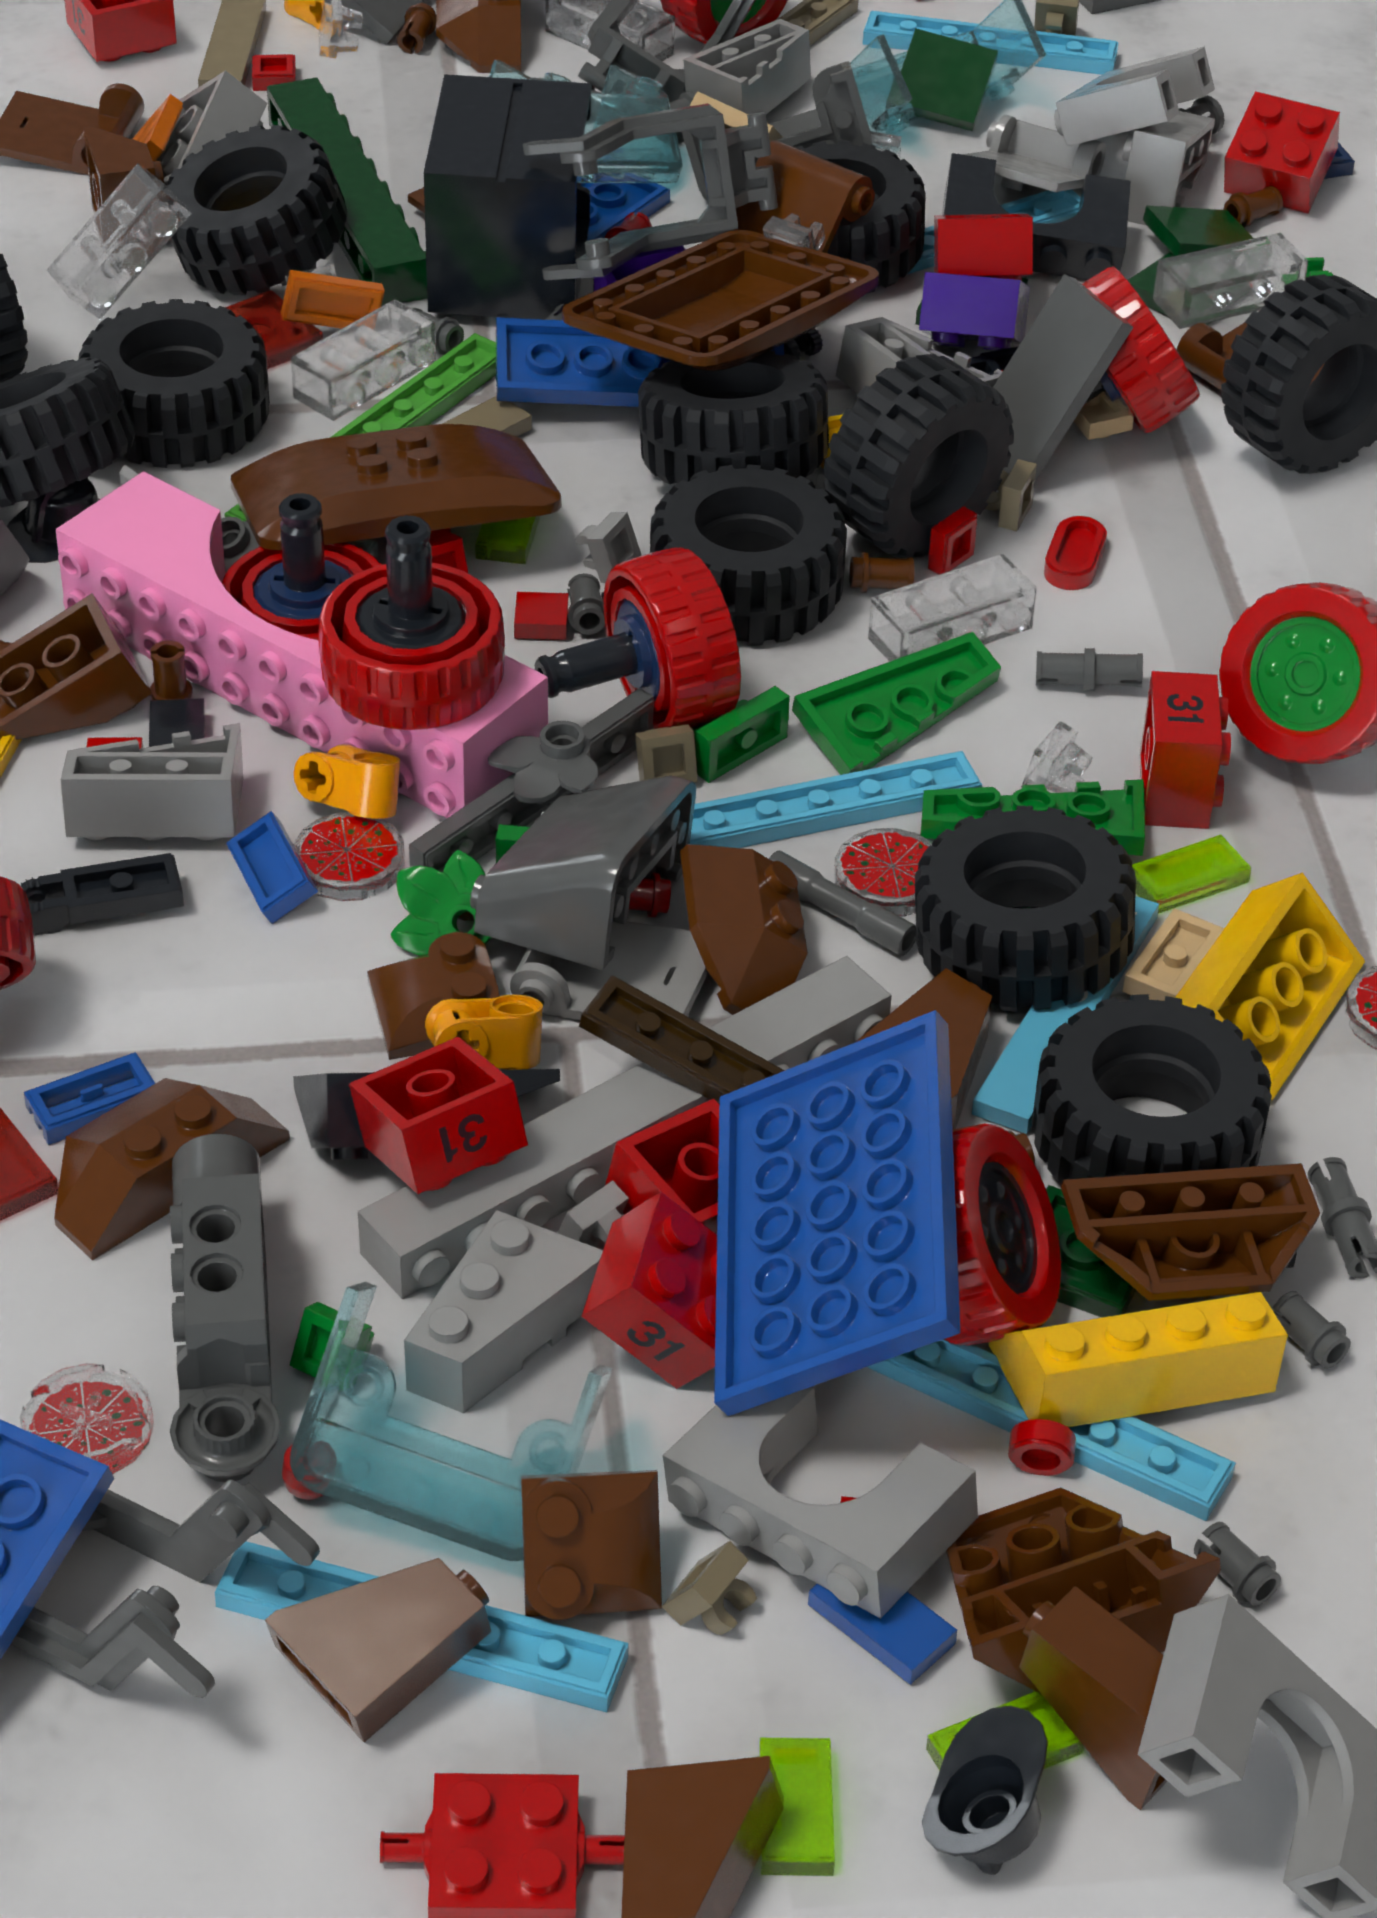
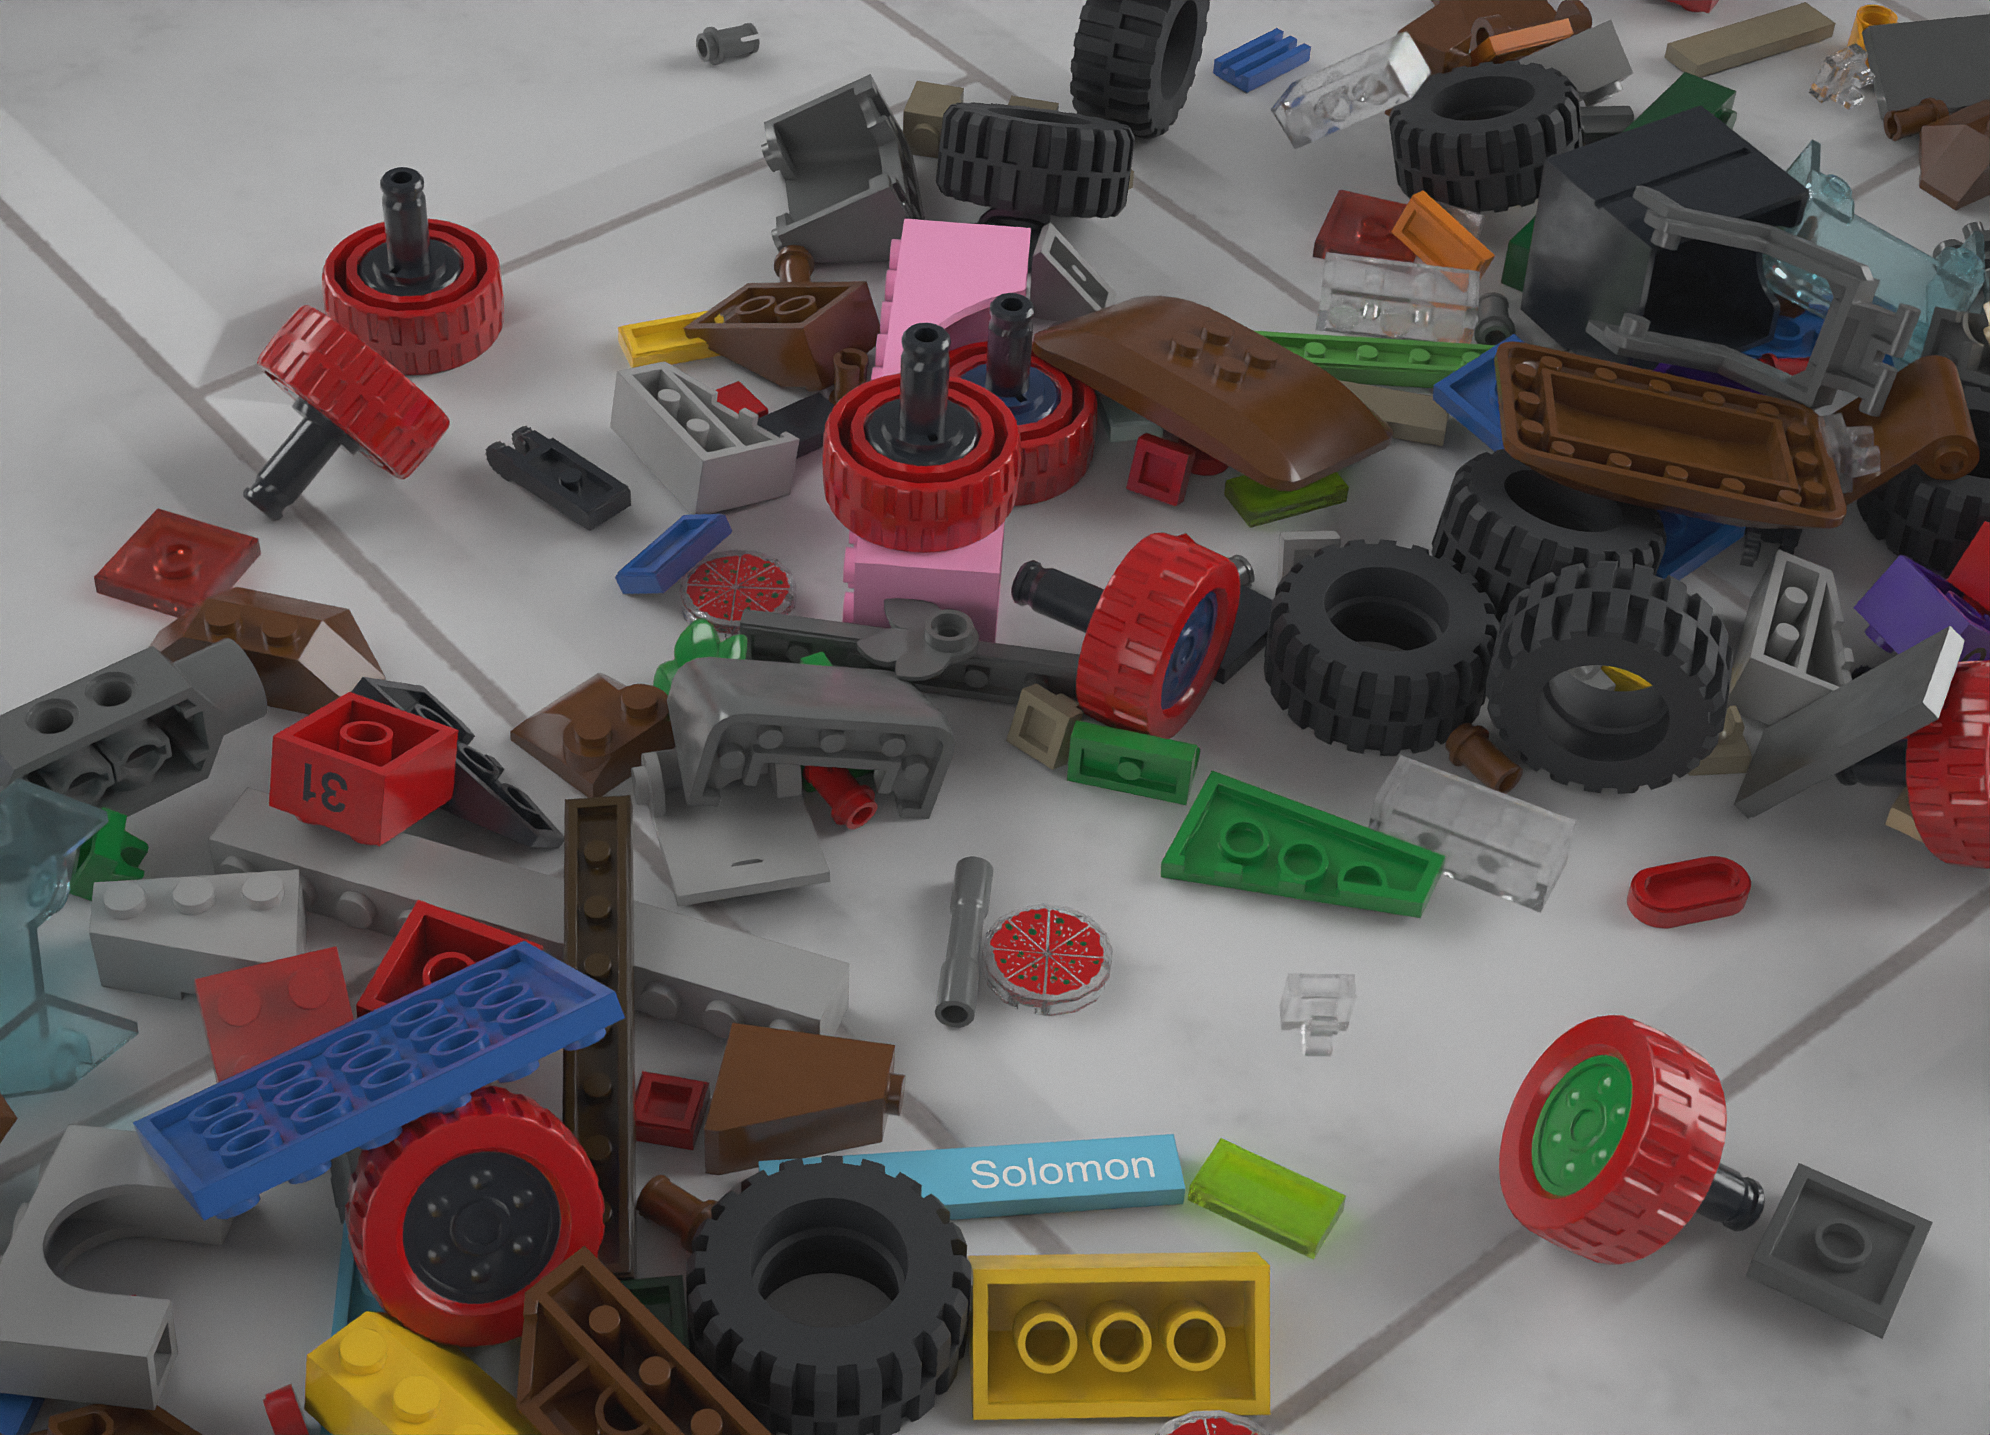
camera: 55 degrees right, 0 degrees up
blue tile [24,1052,156,1145] -> none
black tyre [78,299,270,468] -> none
red tile [252,54,296,91] -> none
light orange piece [294,744,400,819] -> none
light orange piece [425,995,543,1070] -> none
light grey tile [558,1180,629,1250] -> none
reddish brown wedge [680,844,808,1015] -> none
medium azure tile [690,751,982,848] -> none
black tyre [915,806,1136,1012] -> none
green wing [920,779,1145,856] -> none
red tile [928,506,977,576] -> none
dark tan tile [985,459,1037,531] -> none
dark grey pin [1036,648,1143,690] -> none
tan plate [1122,908,1224,1001] -> none
red brick [1139,671,1231,829] -> none

